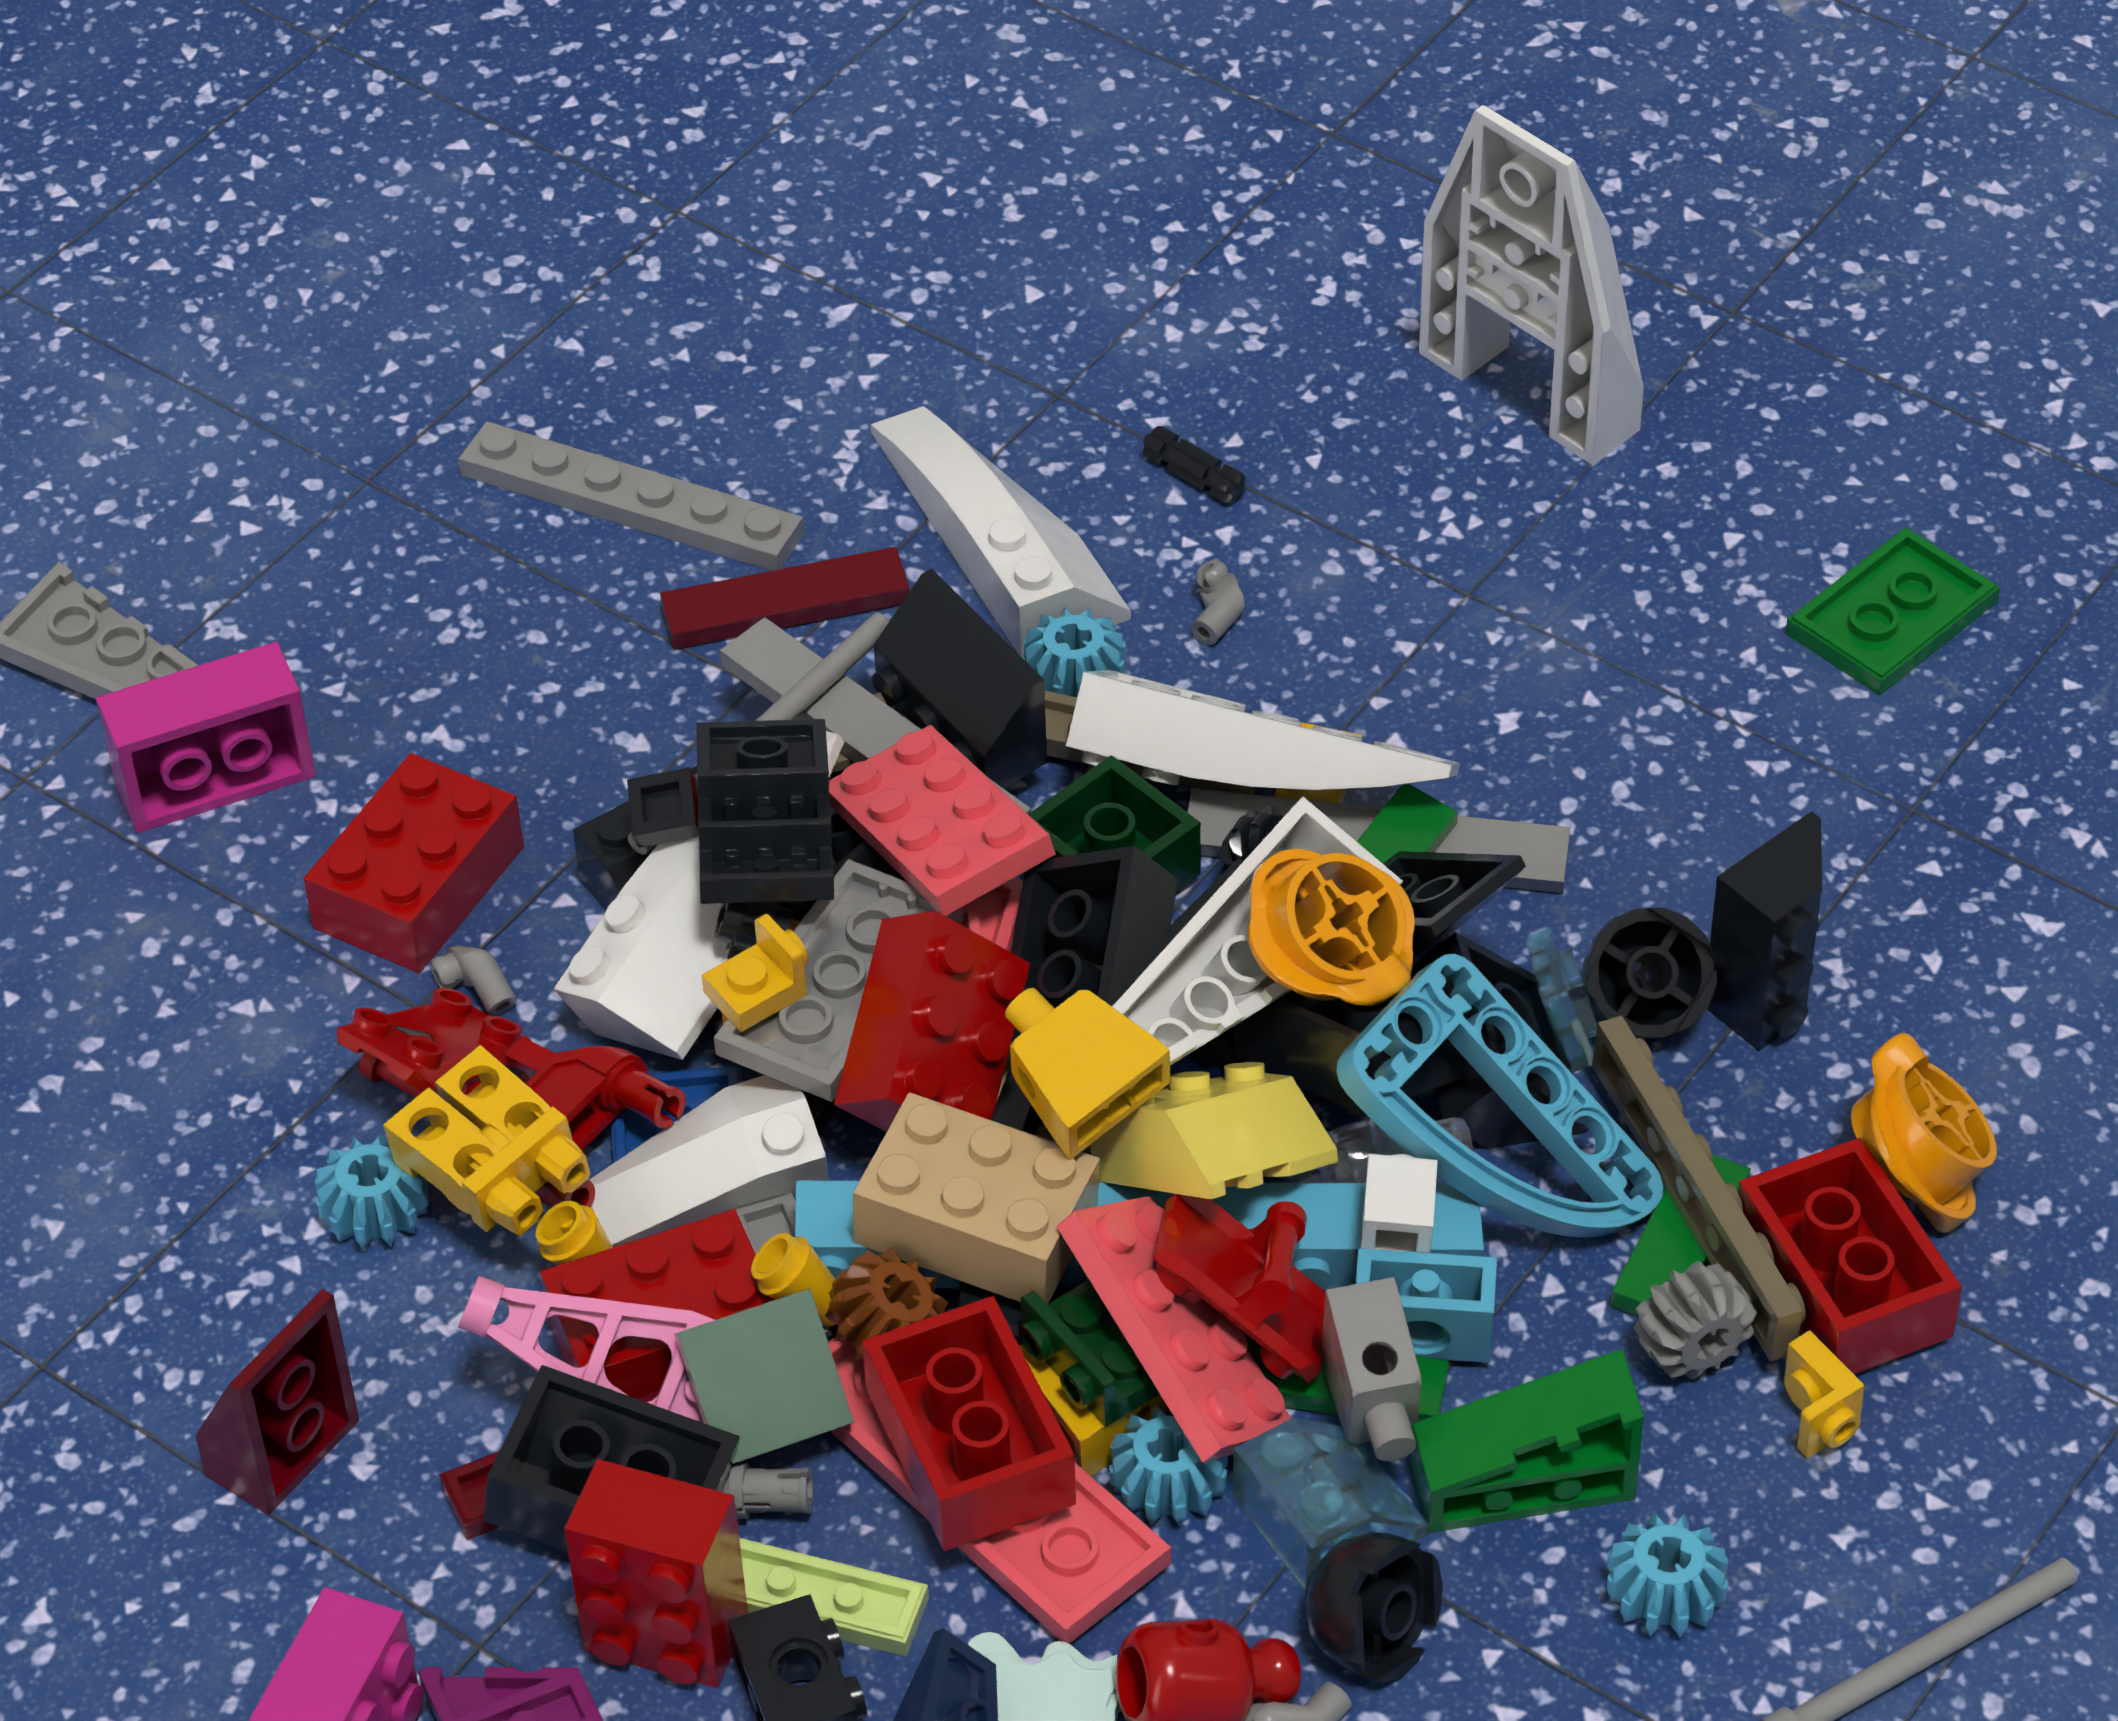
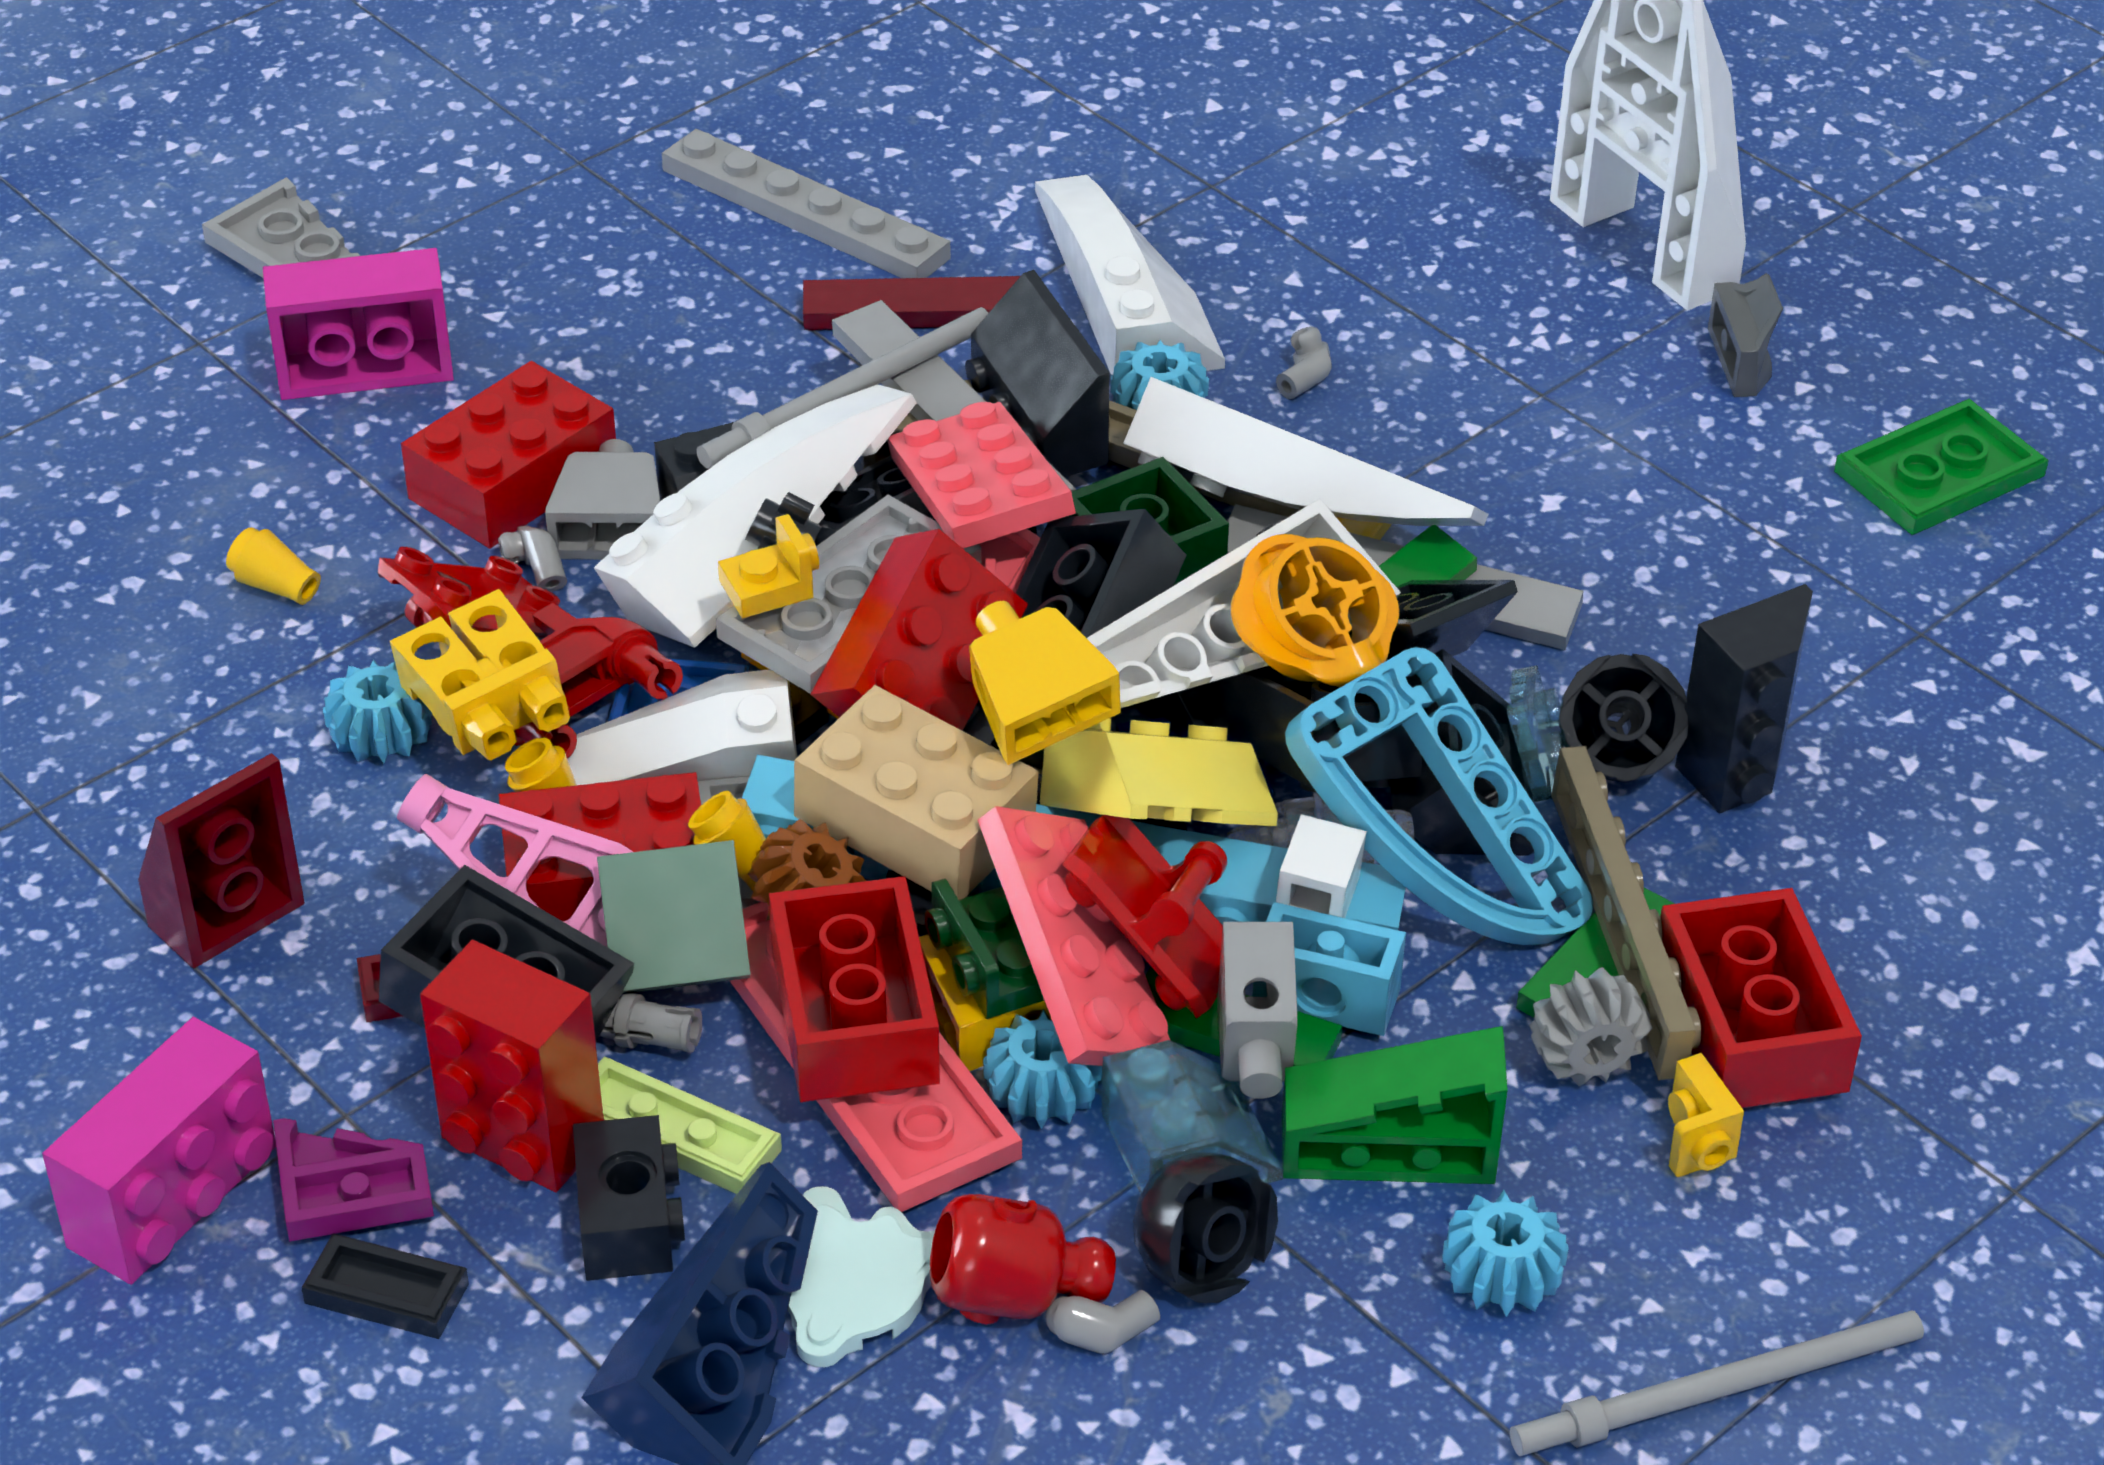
camera: 10 degrees right, 5 degrees down
black plate [627,767,699,848] -> none
black slope [697,719,834,904] -> none
black axle [1143,426,1246,504] -> none
light orange piece [1851,1033,1997,1233] -> none
none -> yellow cone [226,527,321,605]
none -> light grey torso [545,439,660,560]
none -> dark grey slope [1708,273,1783,397]

